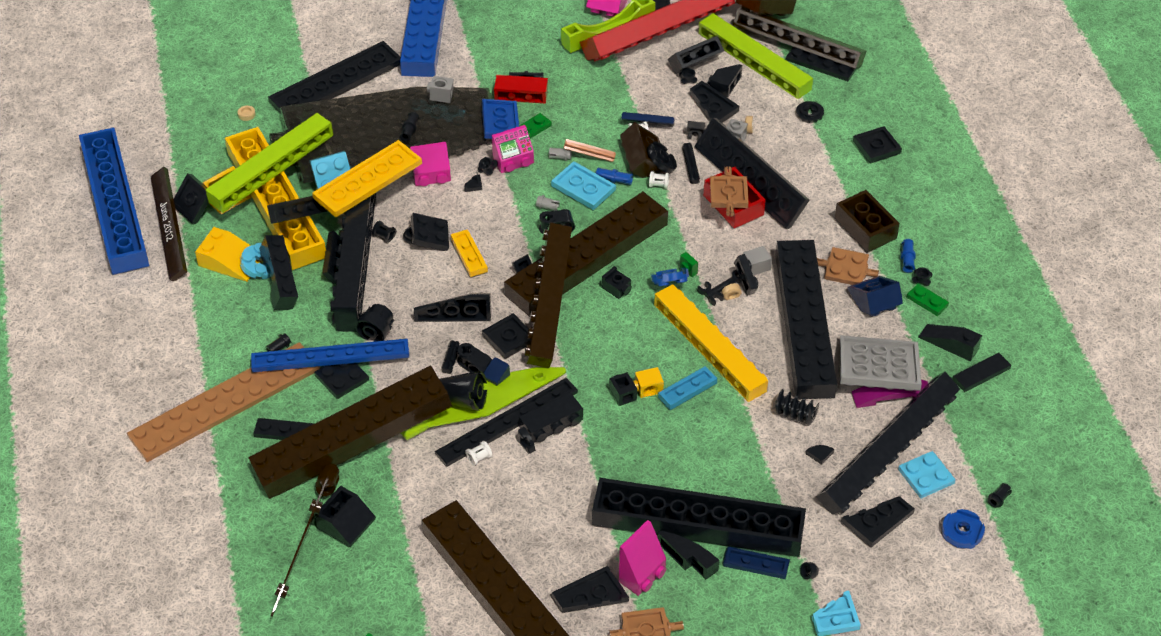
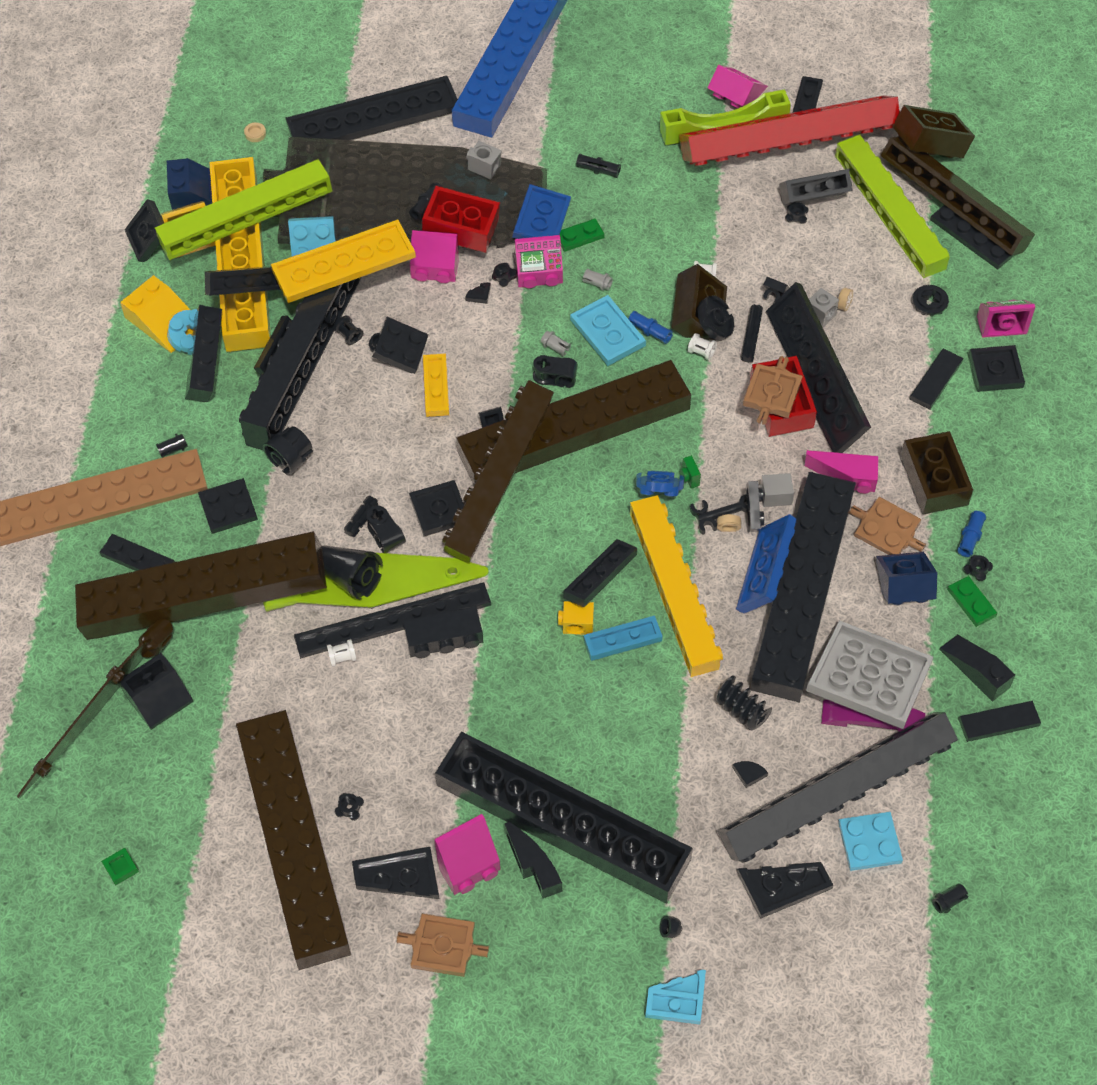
camera: 20 degrees right, 10 degrees up
blue brick [79,127,150,275] -> none
dark brown tile [151,166,187,281] -> none
blue tile [251,339,410,372] -> none
black wedge [413,292,491,322] -> none
dark blue slope [484,357,510,385] -> none
red brick [494,75,548,104] -> none
black tile [518,427,536,454] -> none
axle [564,139,616,162] -> none
black brick [602,266,632,299] -> none
black brick [609,372,637,406] -> none
dark blue tile [621,112,675,125] -> none
black wing [690,81,740,123] -> none
black slope [708,64,743,97] -> none
dark blue tile [723,546,790,580] -> none
blue plate [942,509,985,549] -> none
none -> dark blue slope [166,158,212,210]
none -> black plate [335,793,364,821]
none -> red brick [422,186,500,253]
none -> black plate [563,539,637,607]
none -> blue plate [736,514,797,613]
none -> dark pink slope [804,450,879,494]
none -> black tile [910,348,964,410]
none -> dark pink slope [977,300,1035,338]

